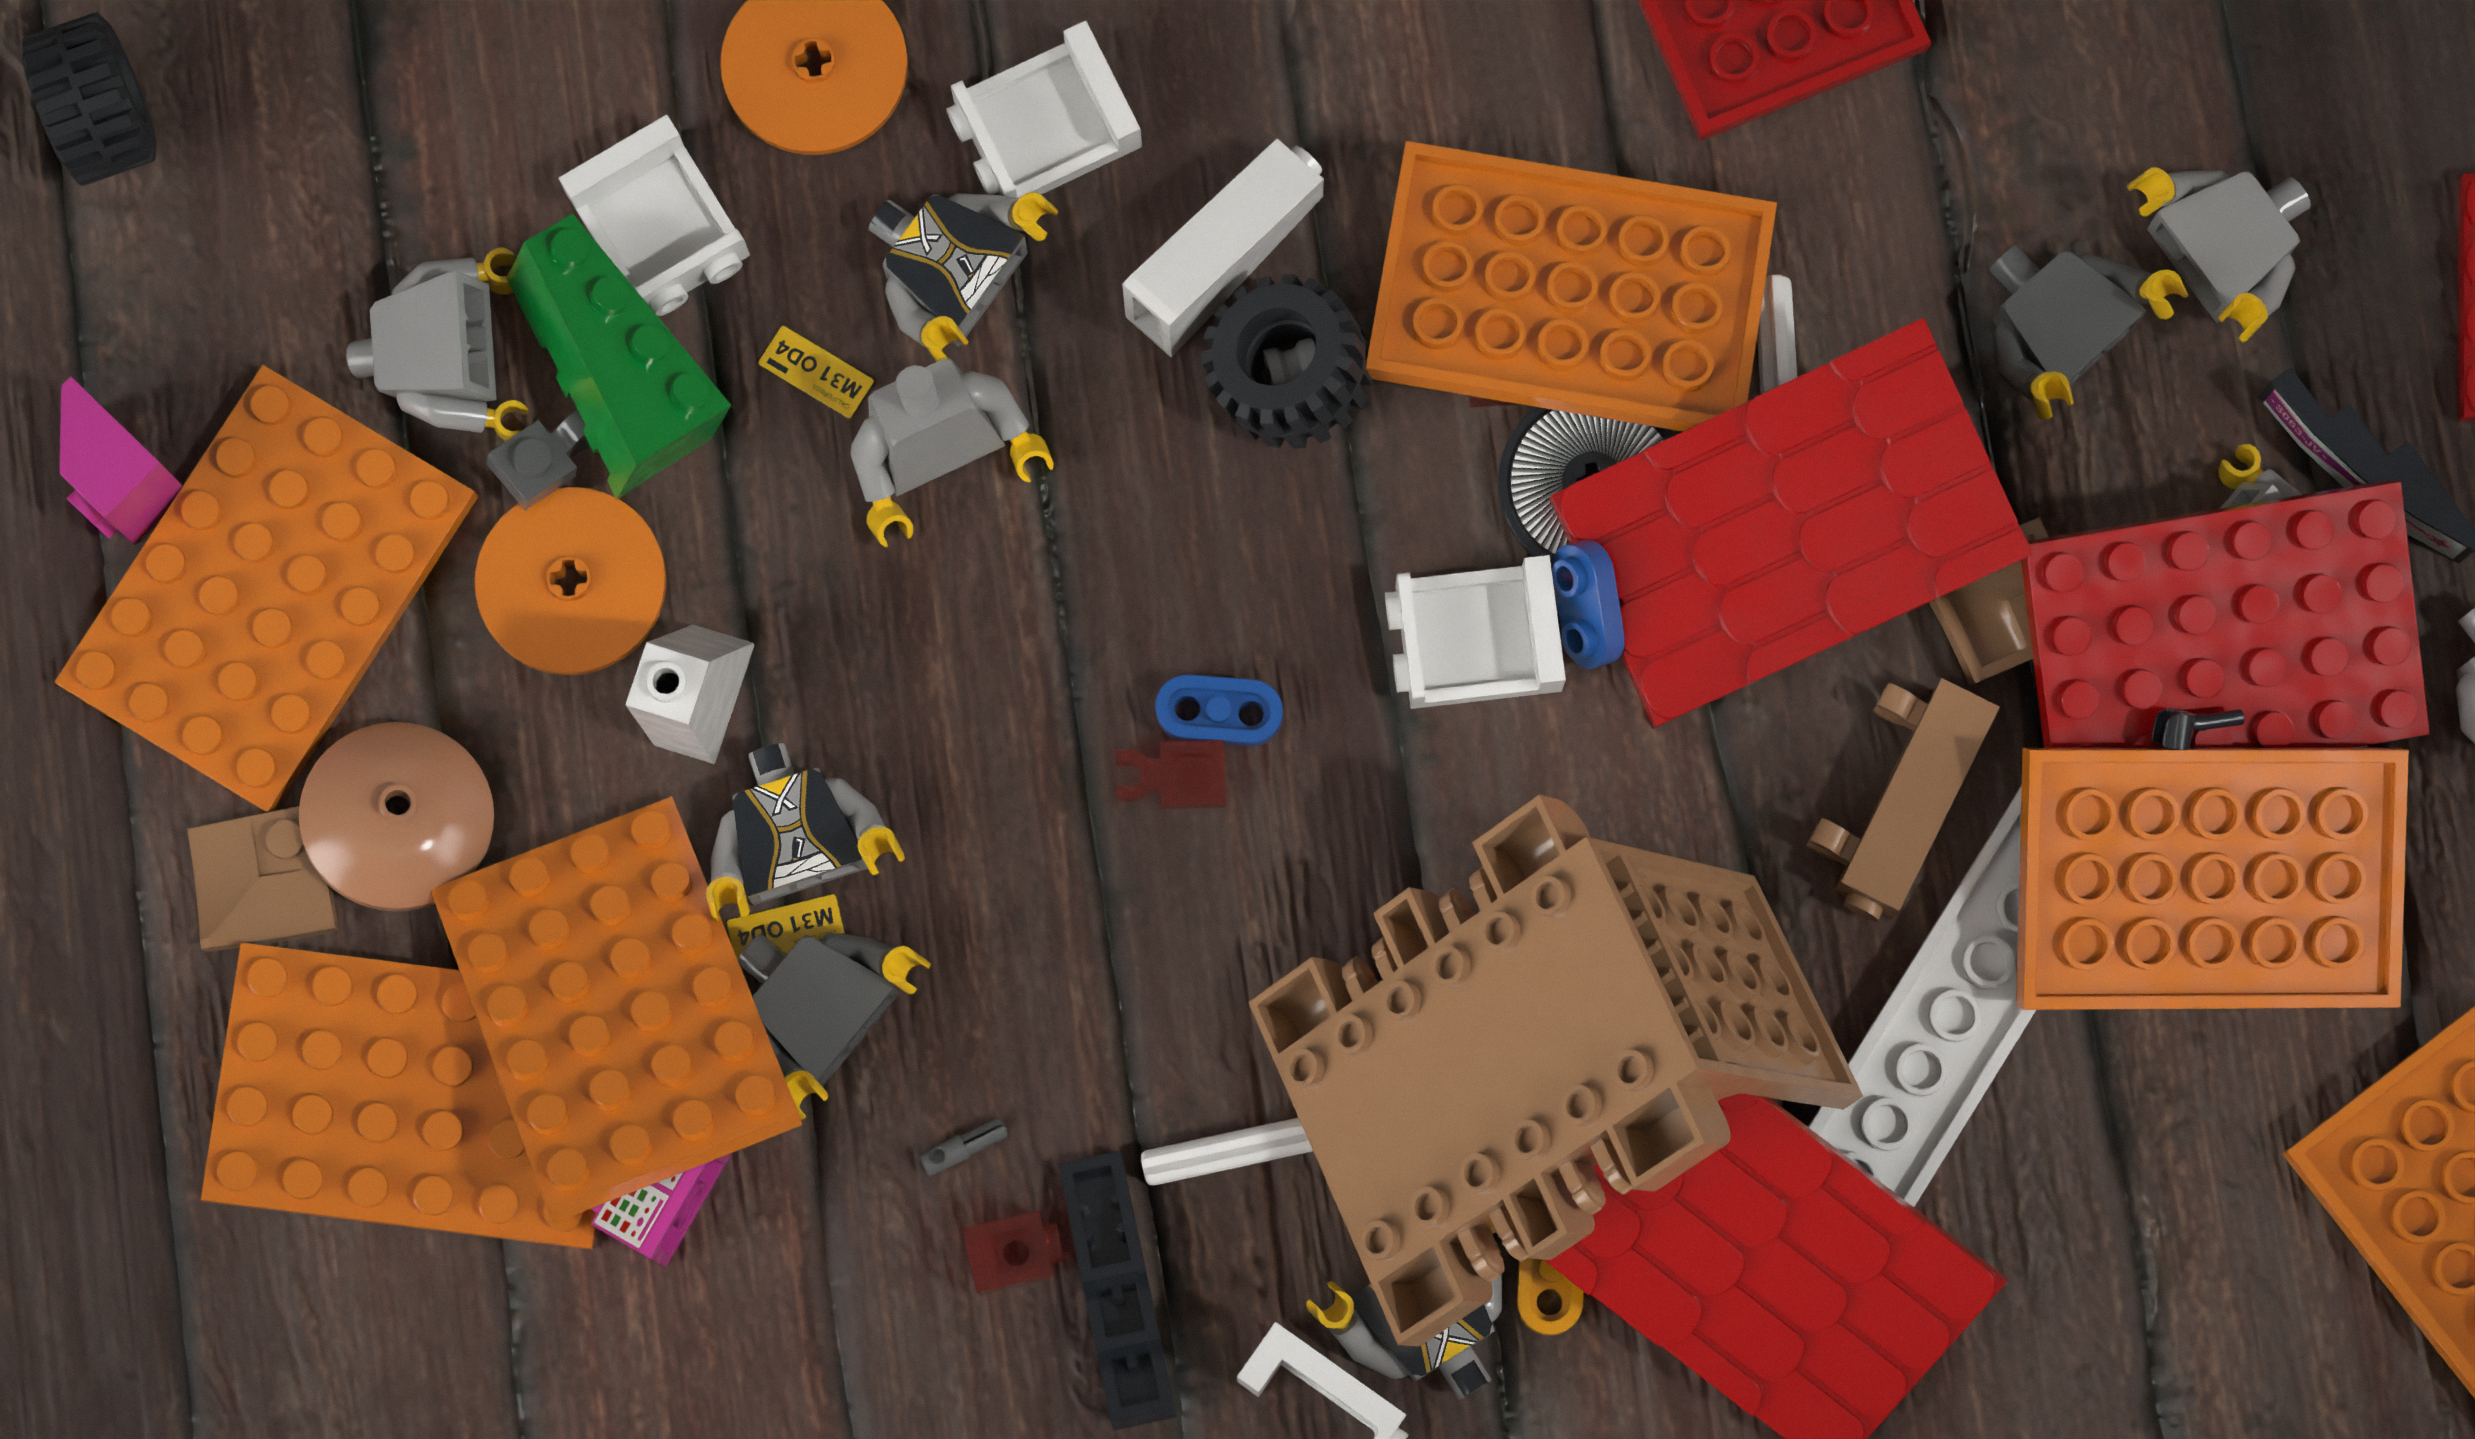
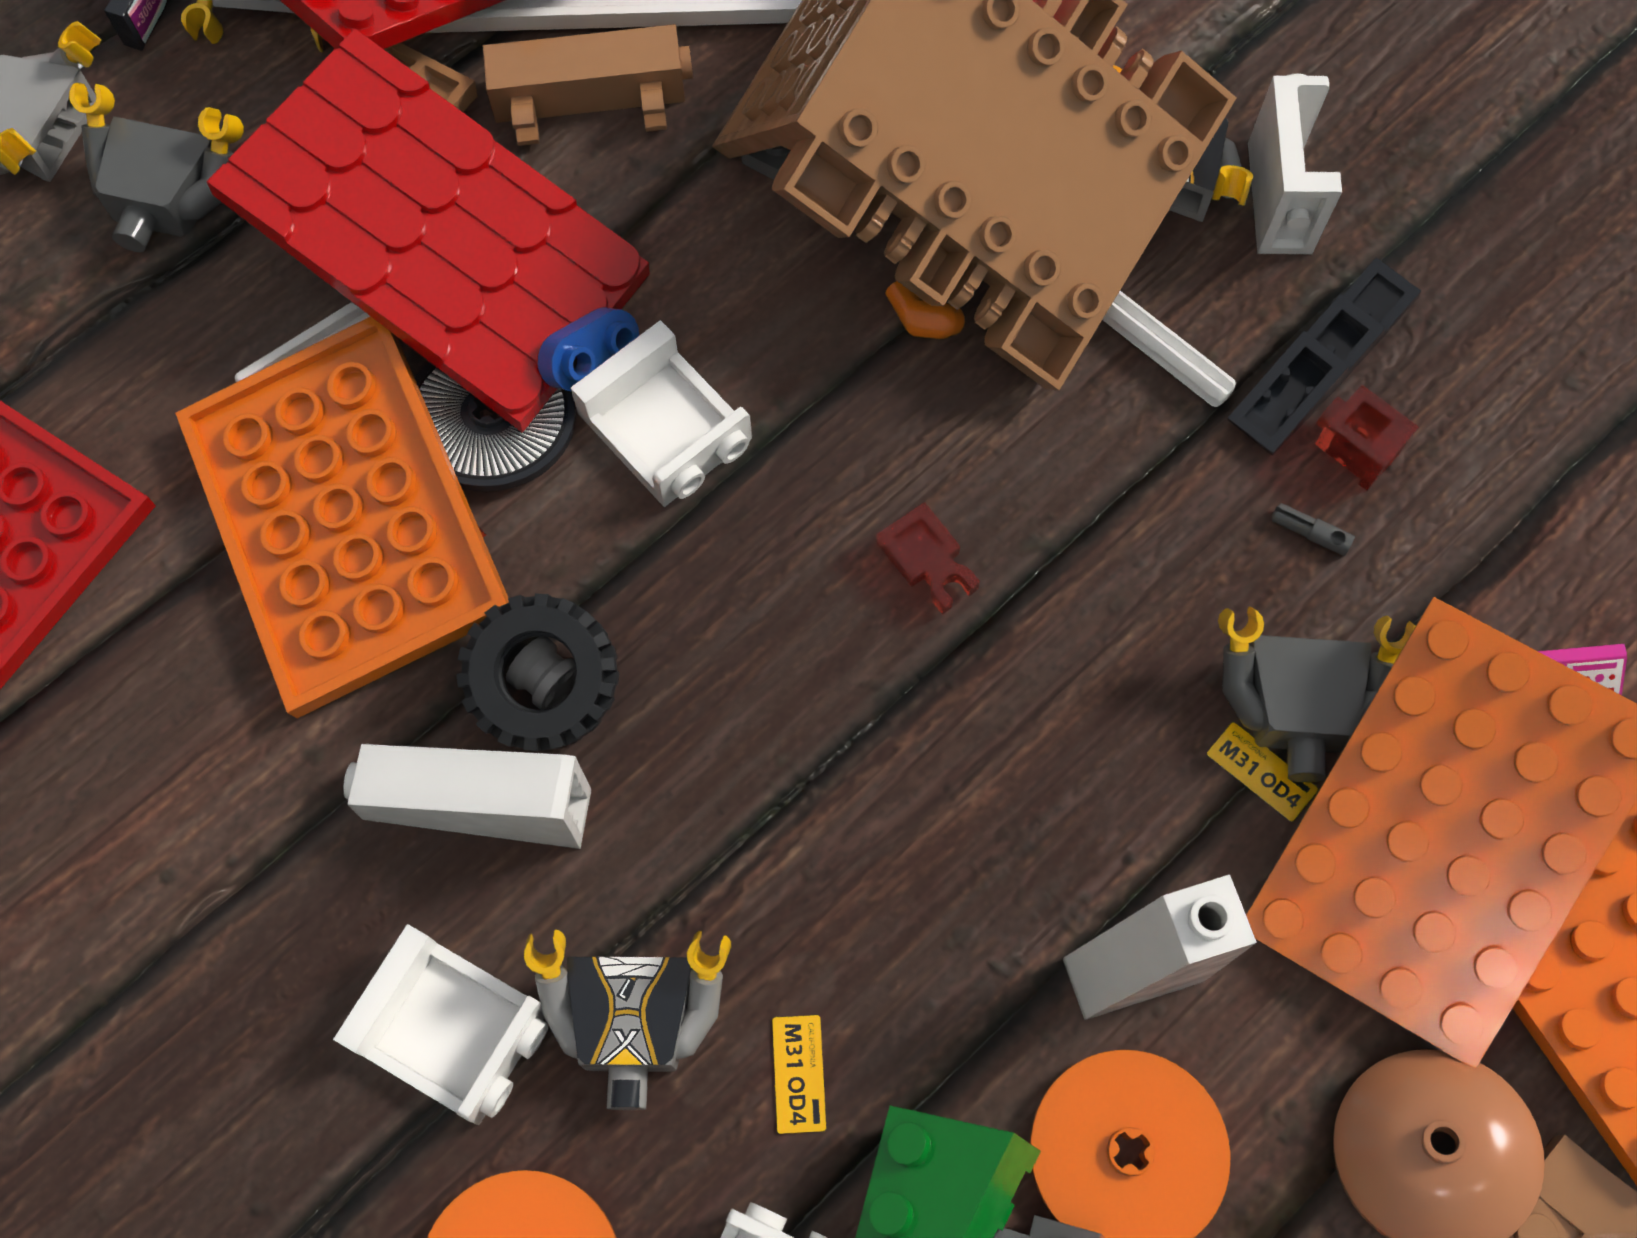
camera: 125 degrees left, 10 degrees down
torso [706,743,905,922] -> none
light grey torso [851,359,1054,547] -> none
blue plate [1155,675,1283,747] -> none

